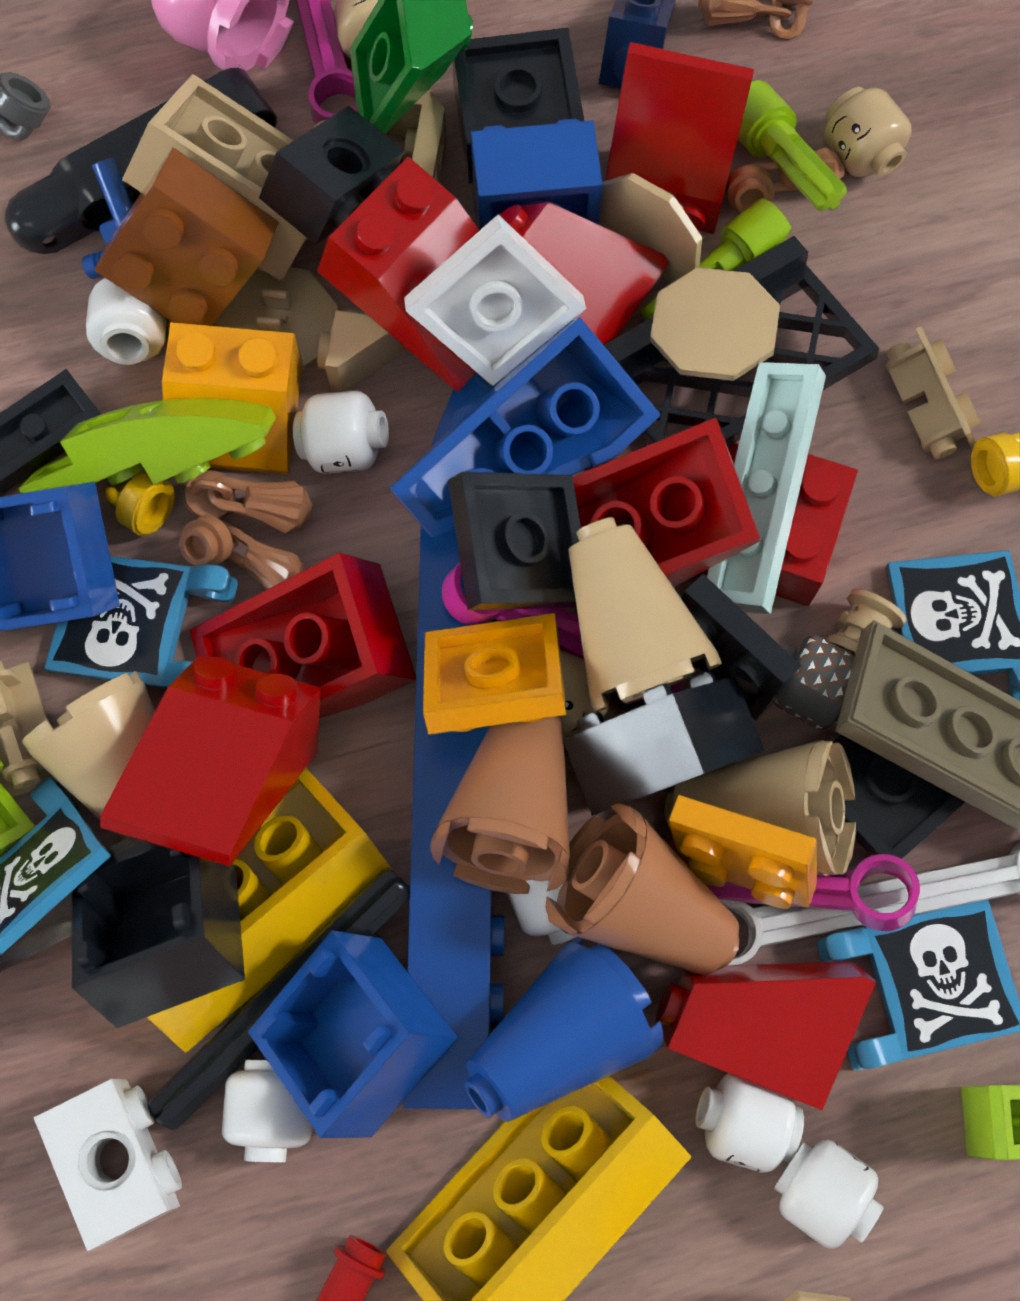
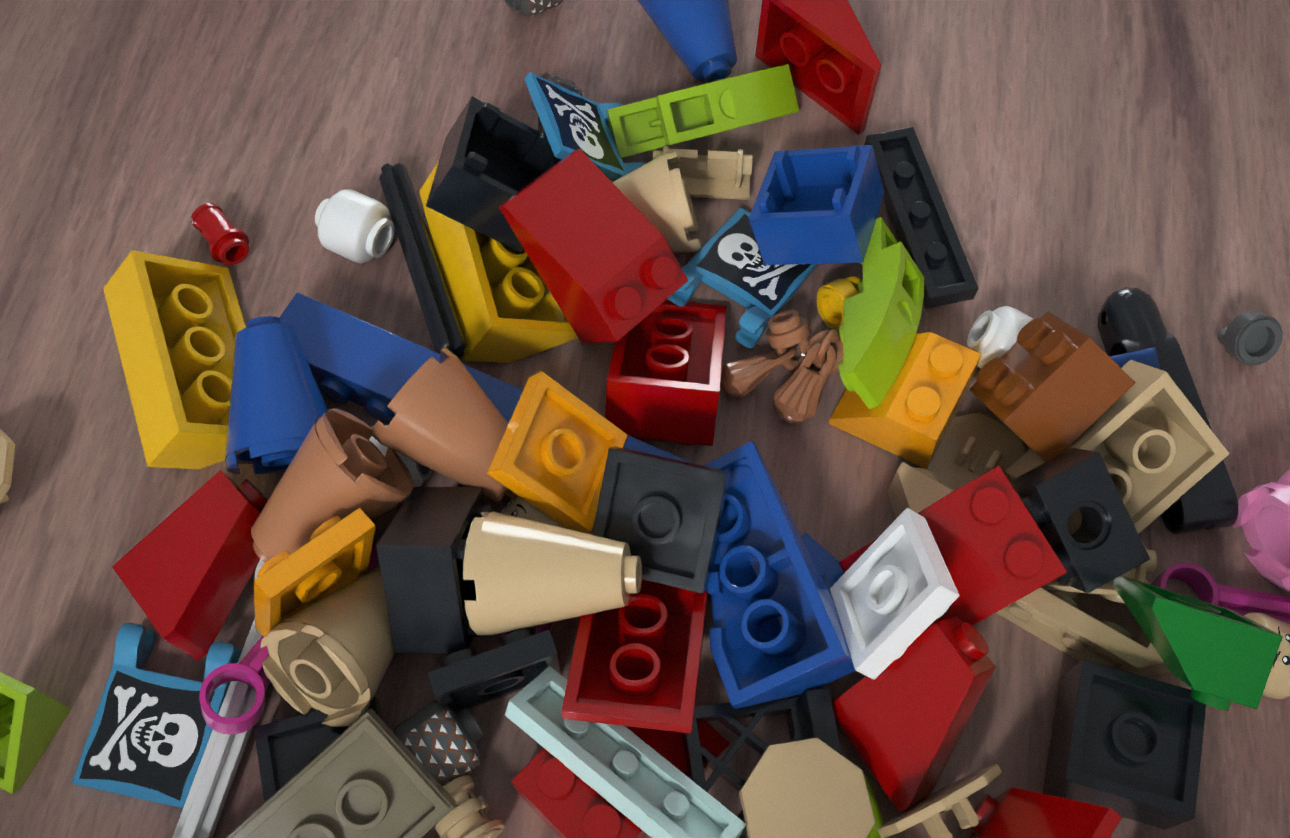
camera: 115 degrees right, 10 degrees down
white brick [33,1079,182,1251] -> none
blue container [248,930,458,1138] -> none
white head [293,391,389,474] -> none
blue container [471,118,603,231] -> none
white head [696,1073,804,1173] -> none
white head [774,1139,884,1249] -> none

